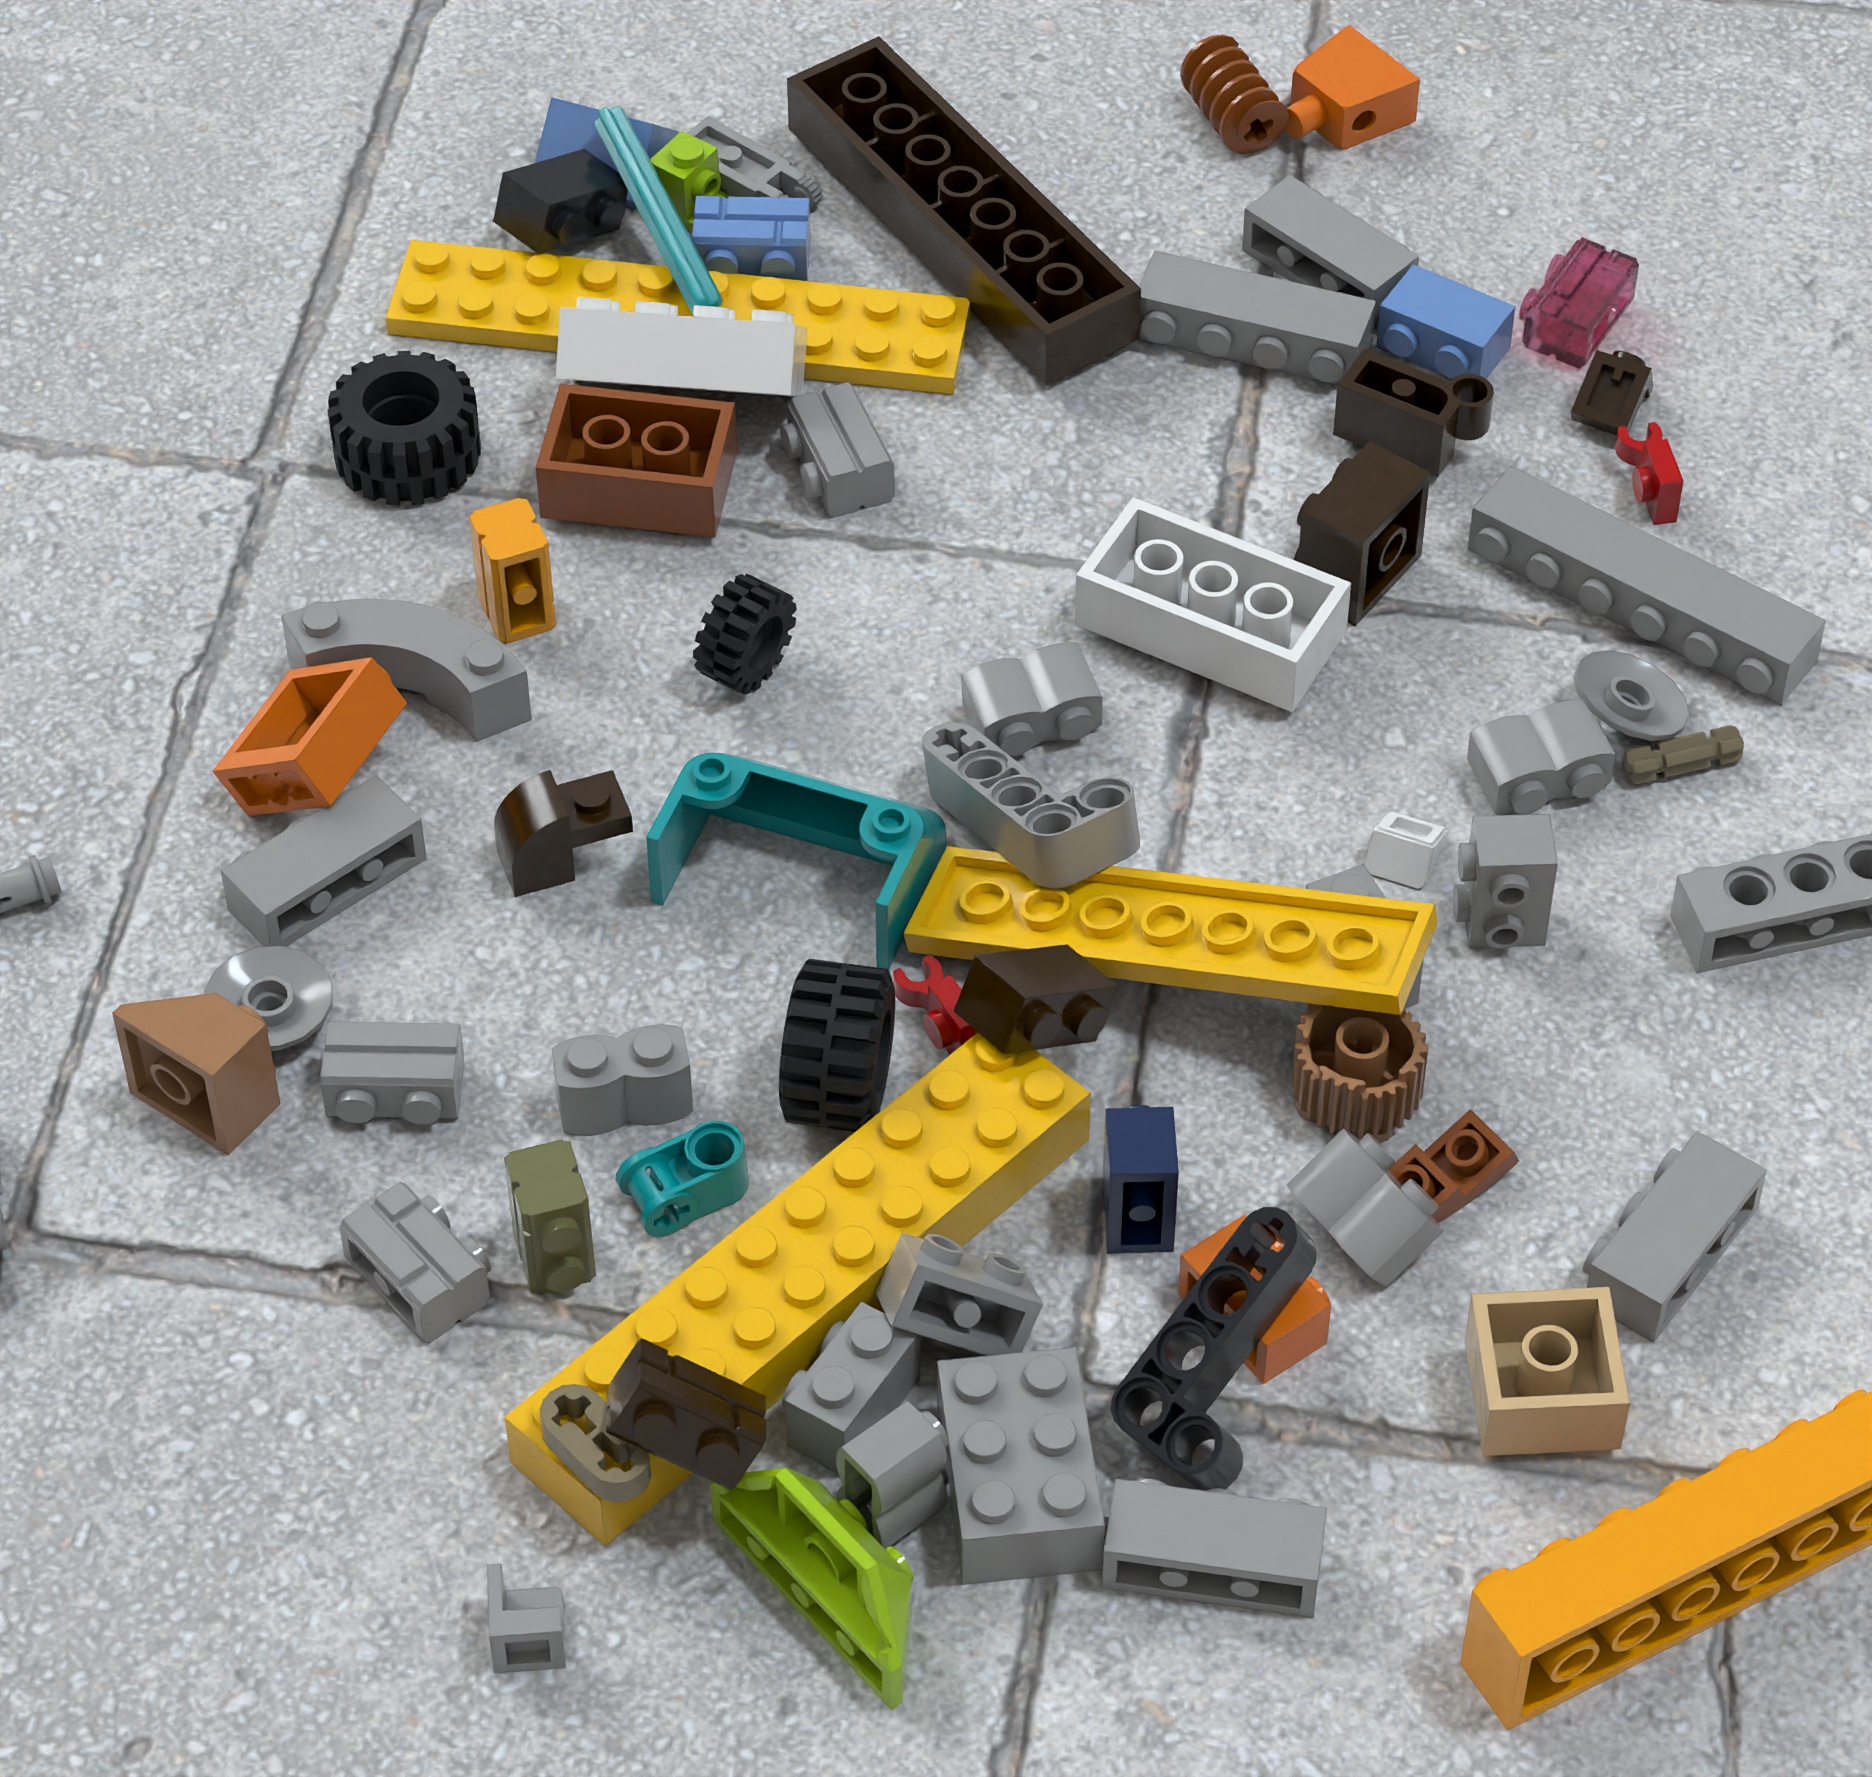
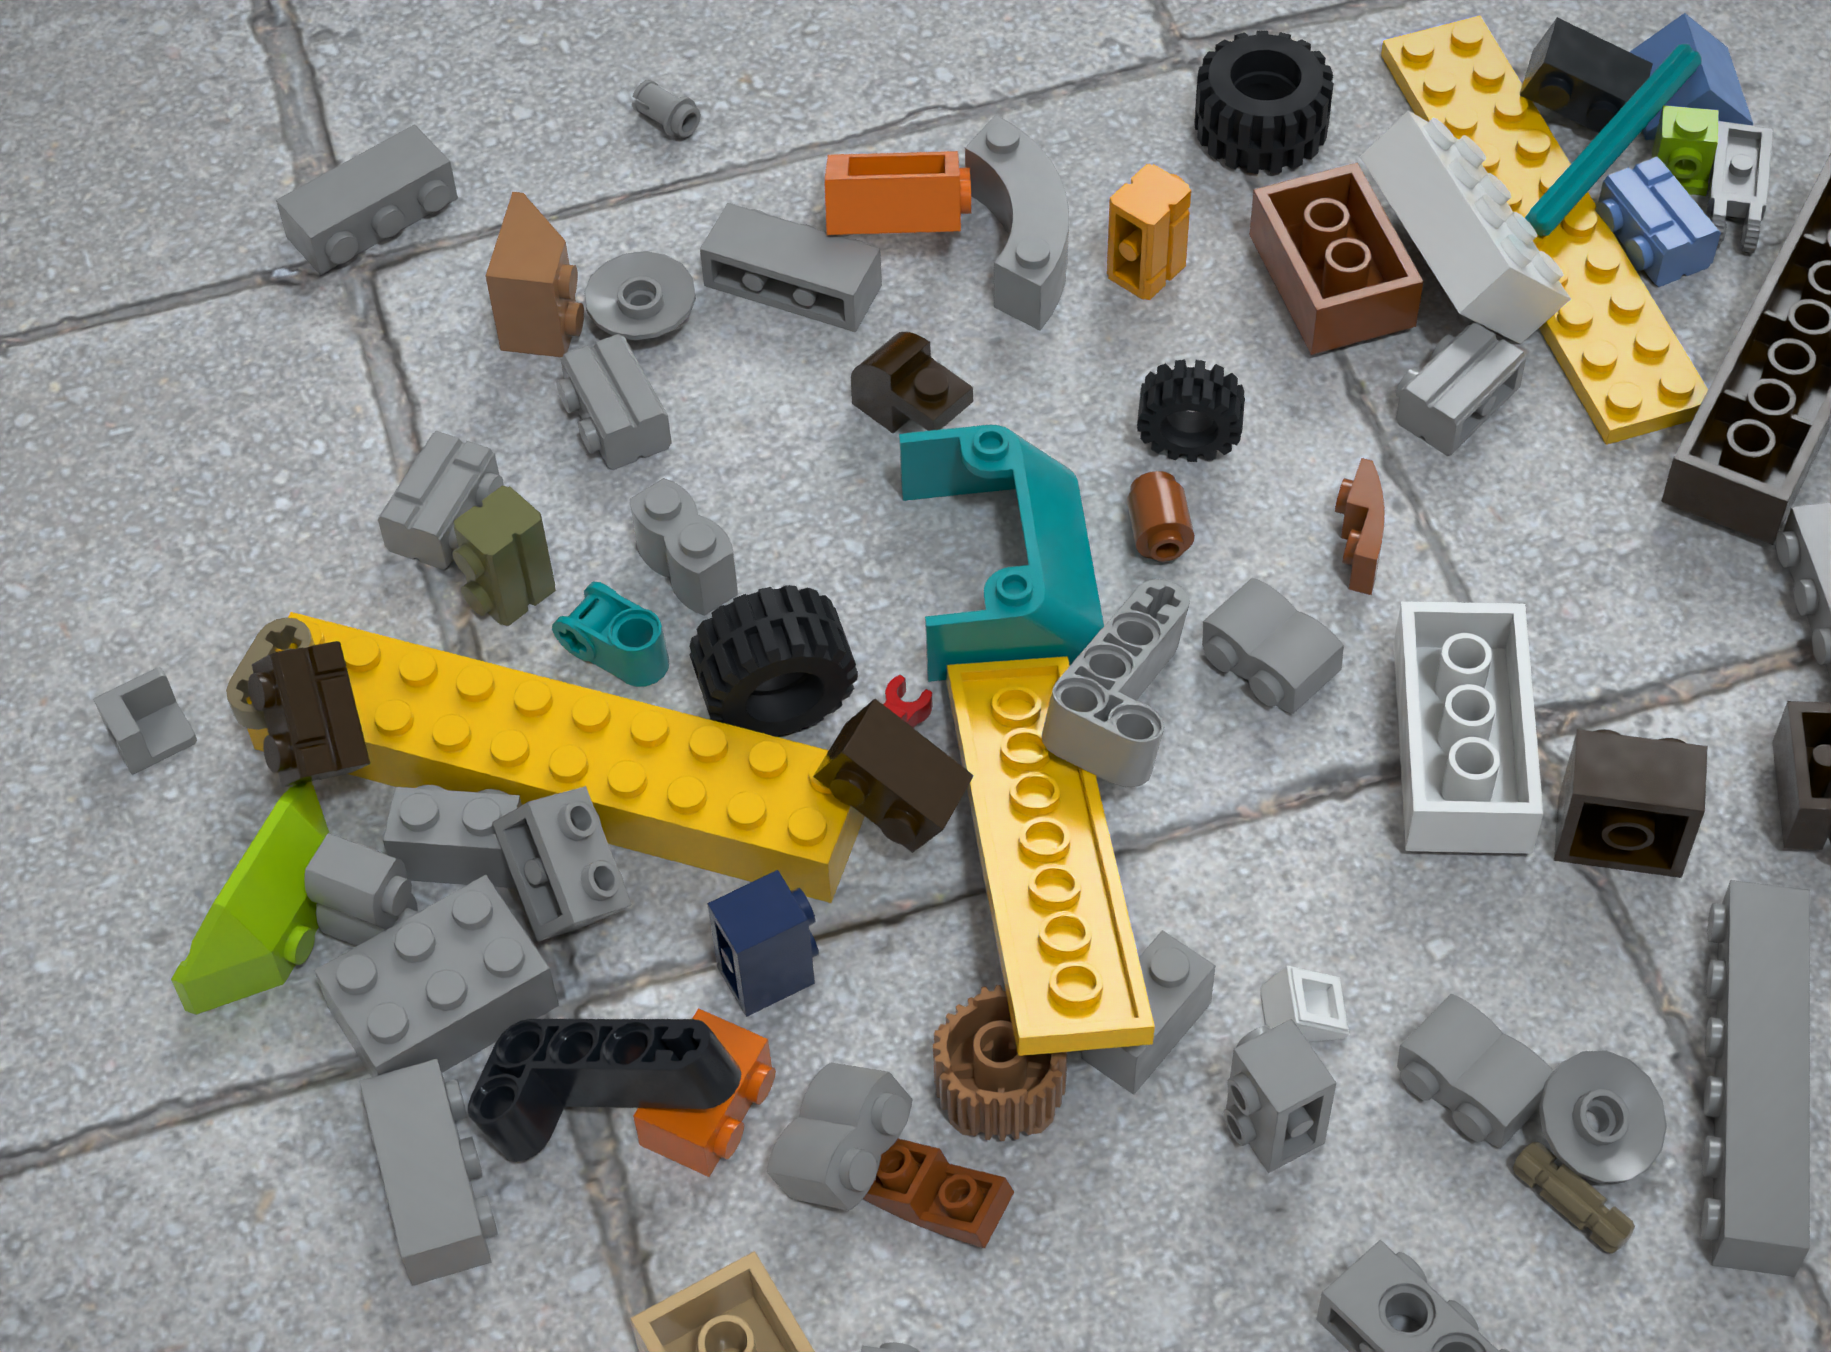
camera: 65 degrees right, 5 degrees up
none -> dark orange brick [1127,471,1195,562]
none -> dark orange slope [1335,458,1385,595]

